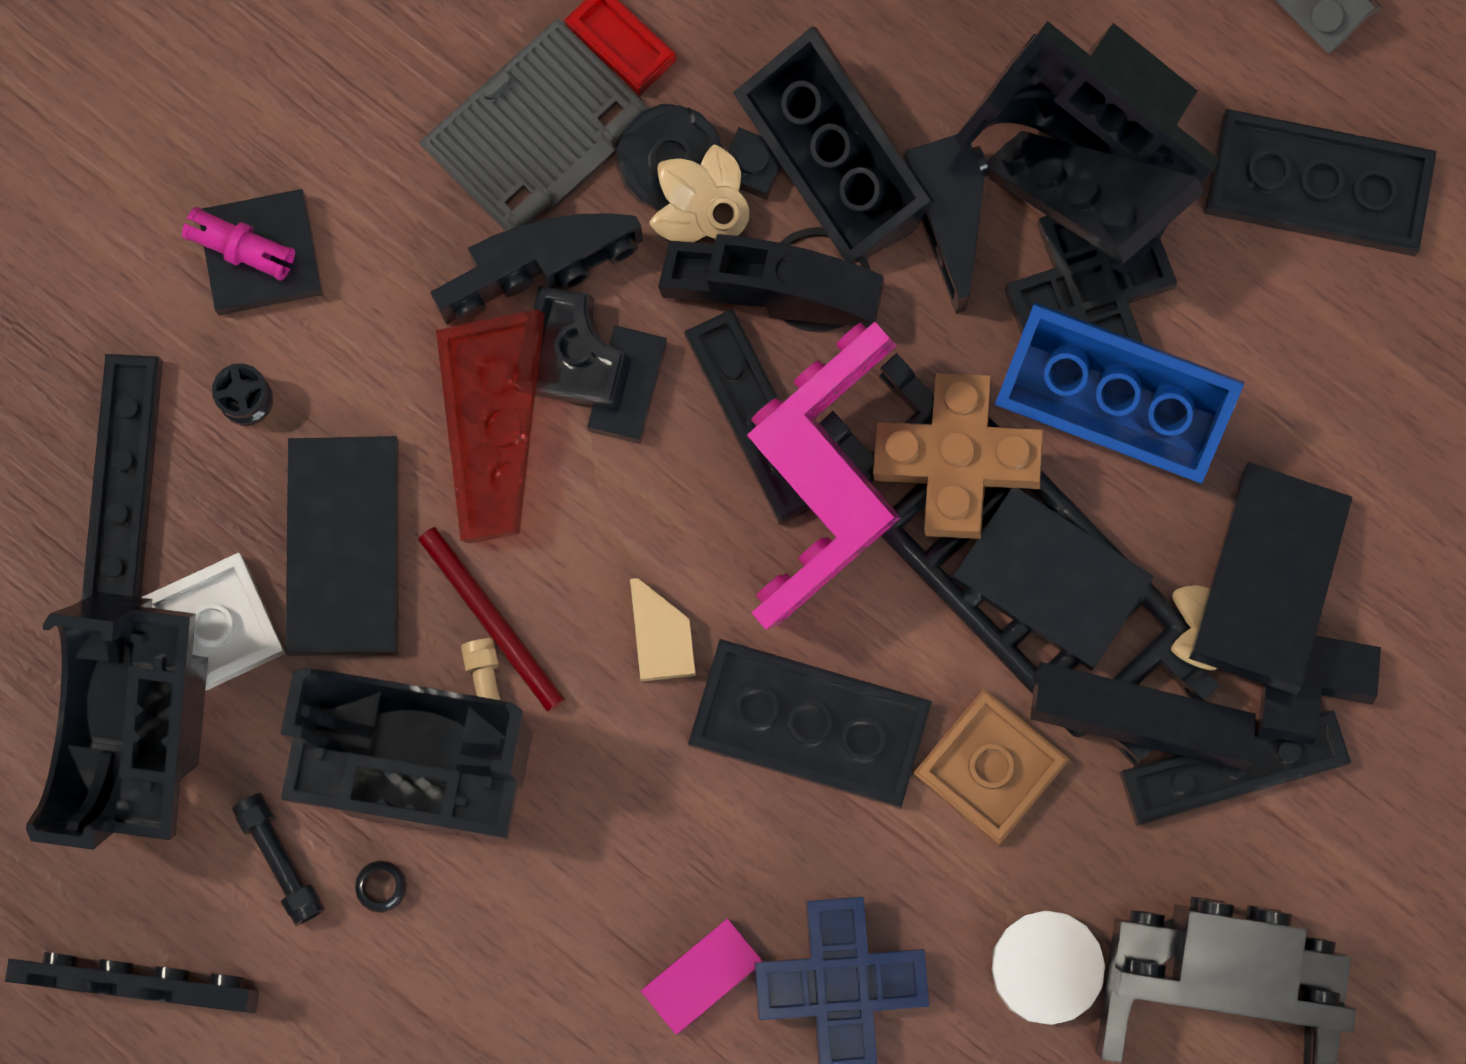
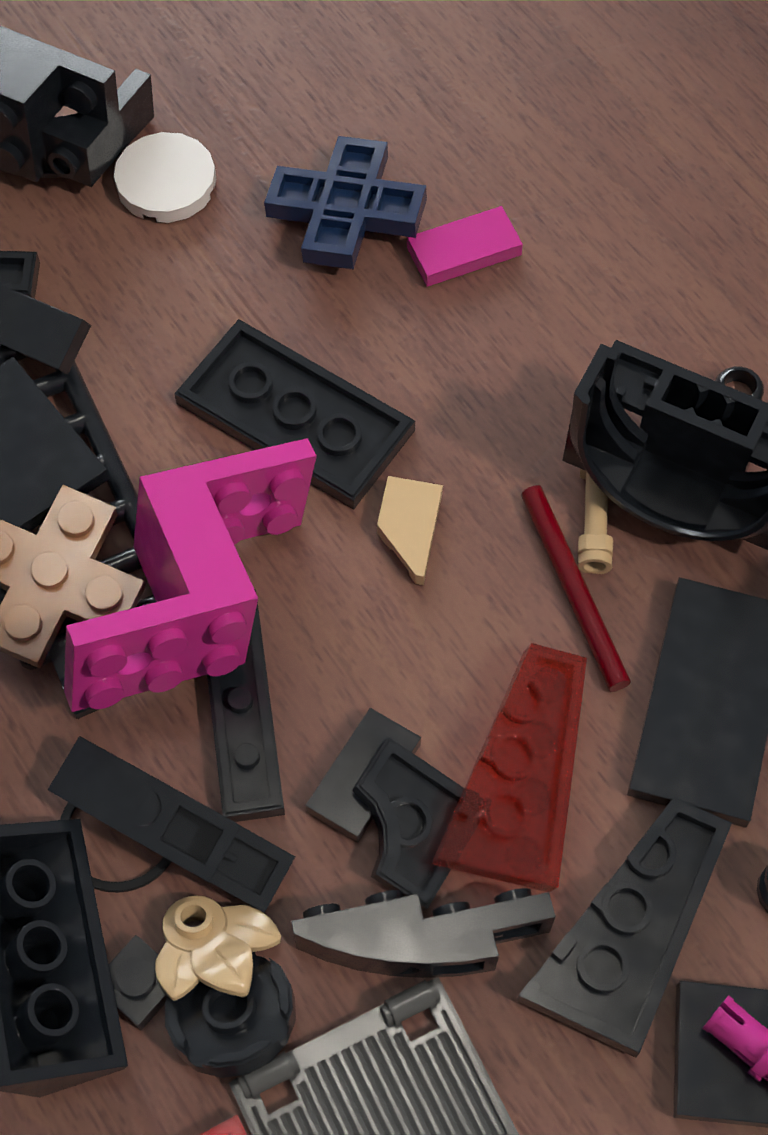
camera: 165 degrees left, 15 degrees down
medium nougat tile [912,689,1070,846] -> none
none -> black wing [516,797,732,1058]

